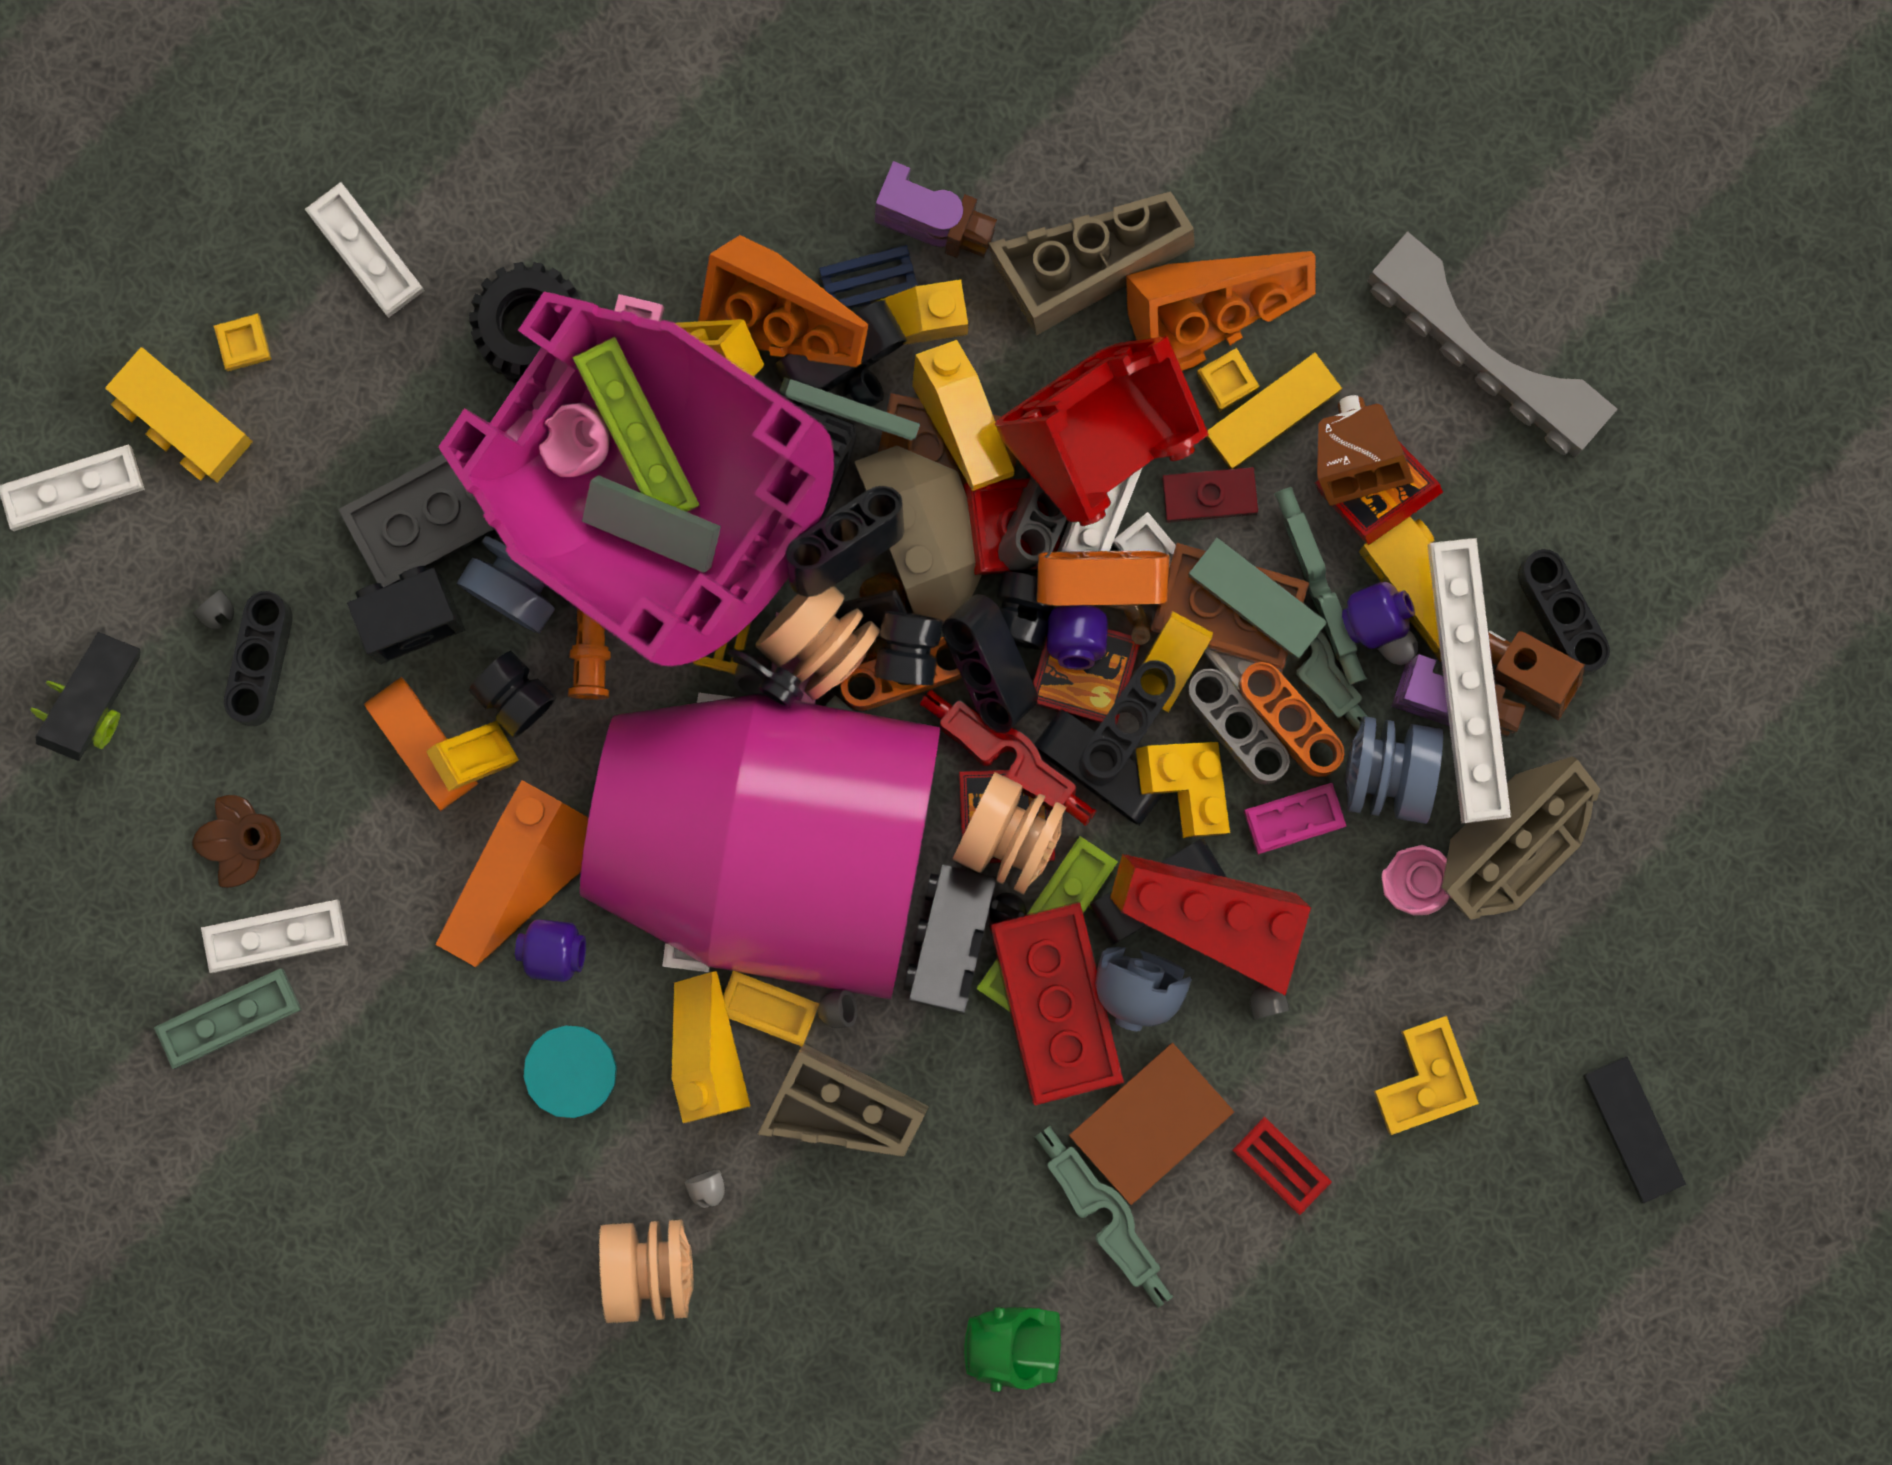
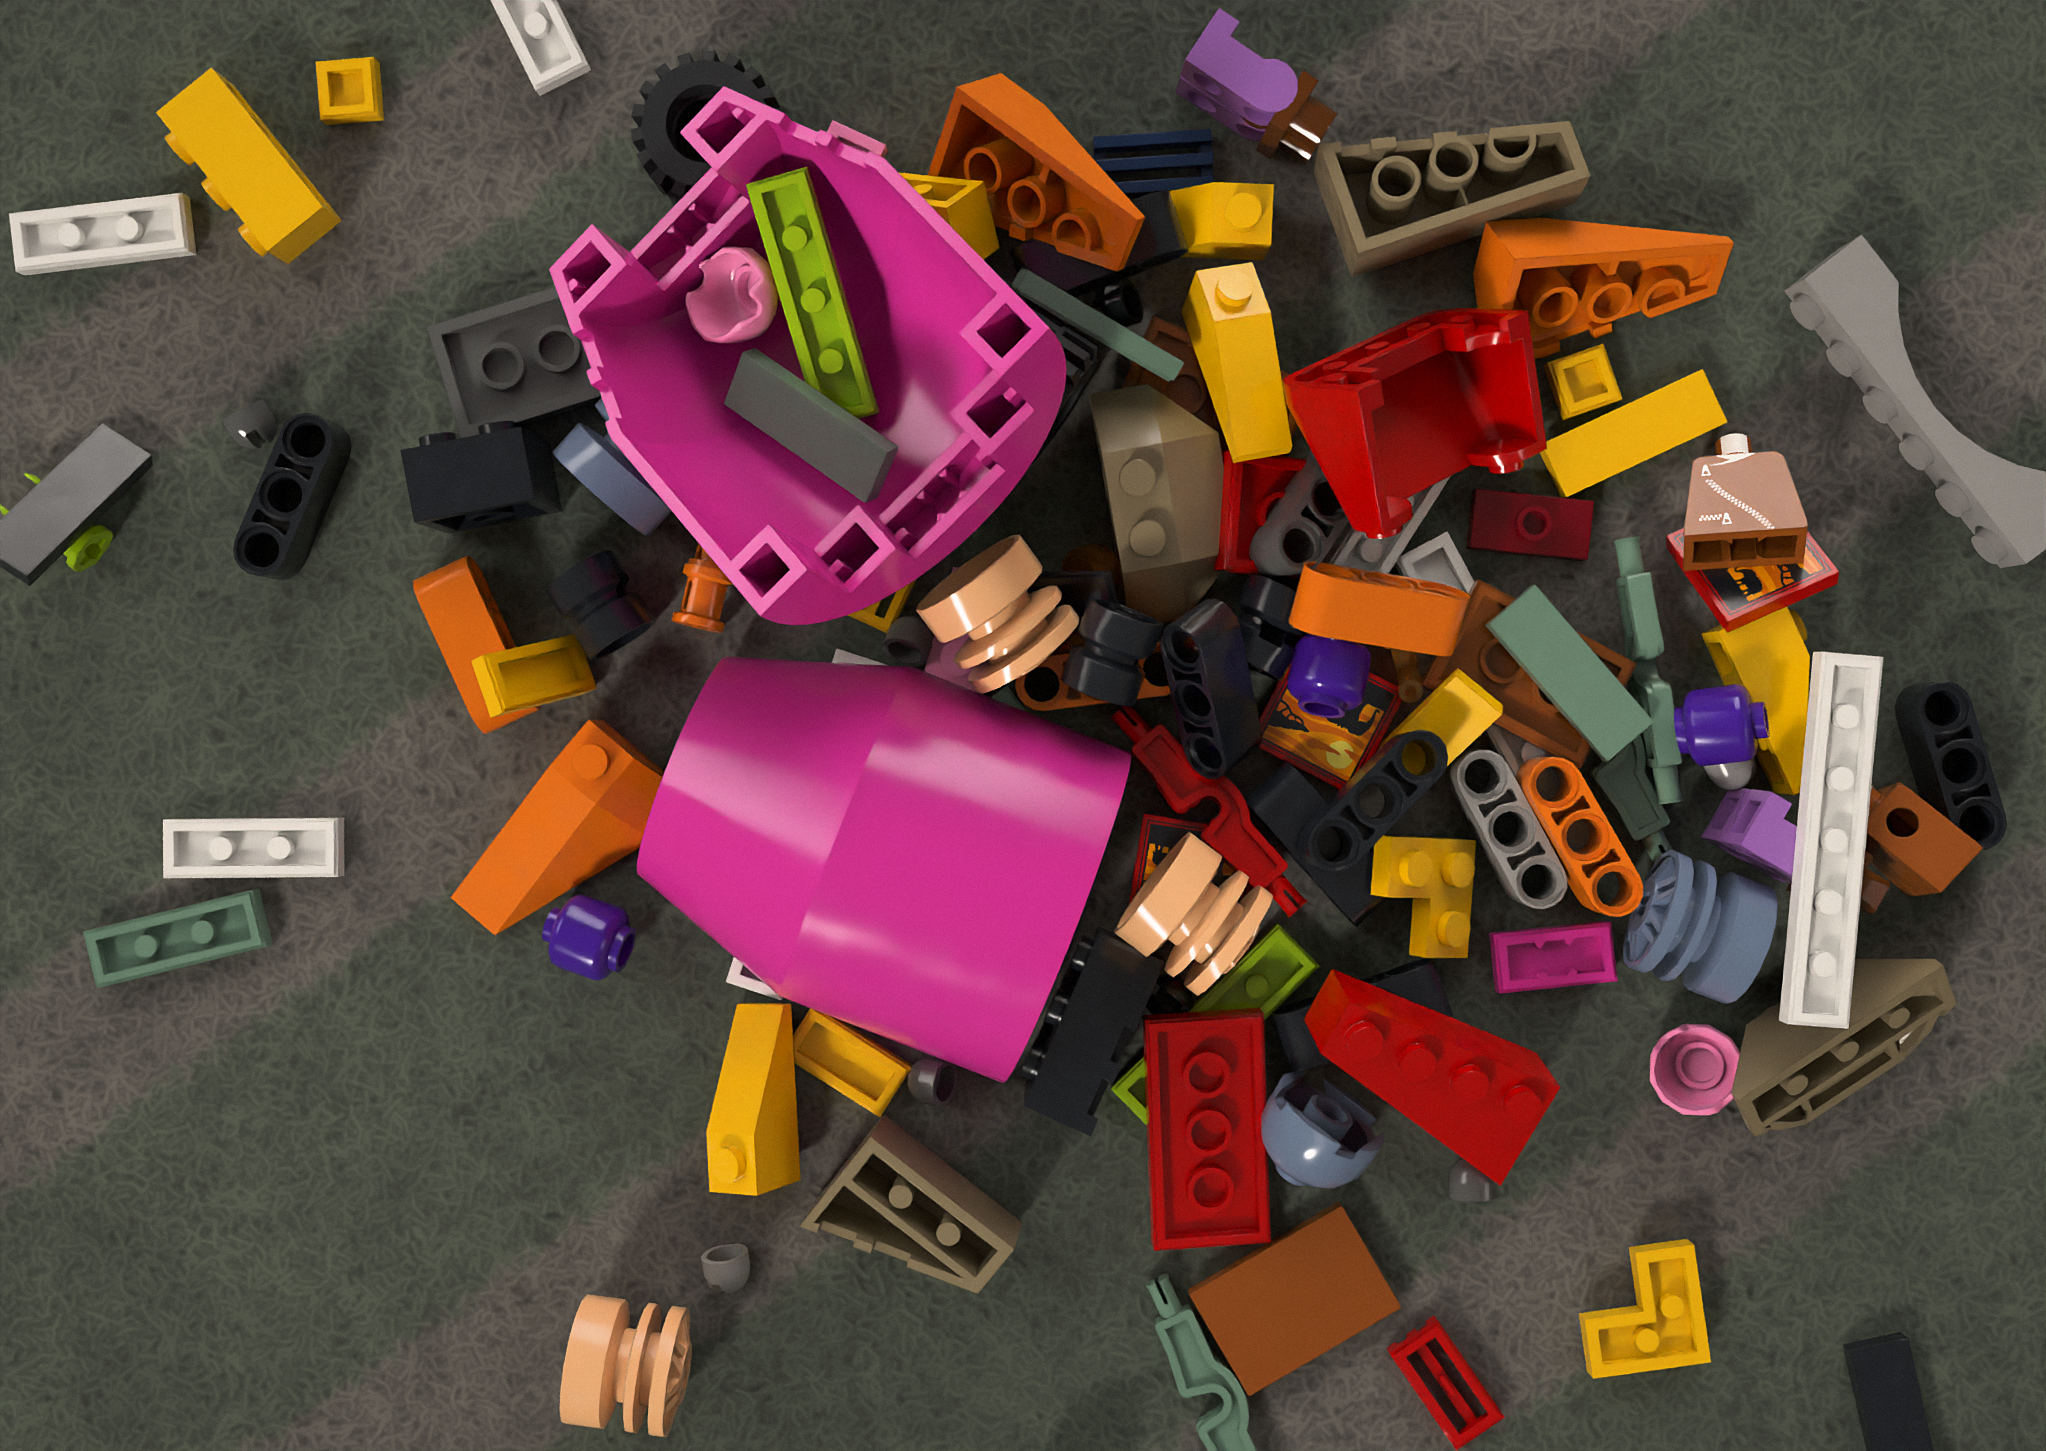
camera: 10 degrees right, 5 degrees up
reddish brown plate [192,795,281,888] -> none
teal tile [523,1025,617,1118] -> none
black plate [727,648,804,708] -> none
black beam [786,486,904,597] -> none

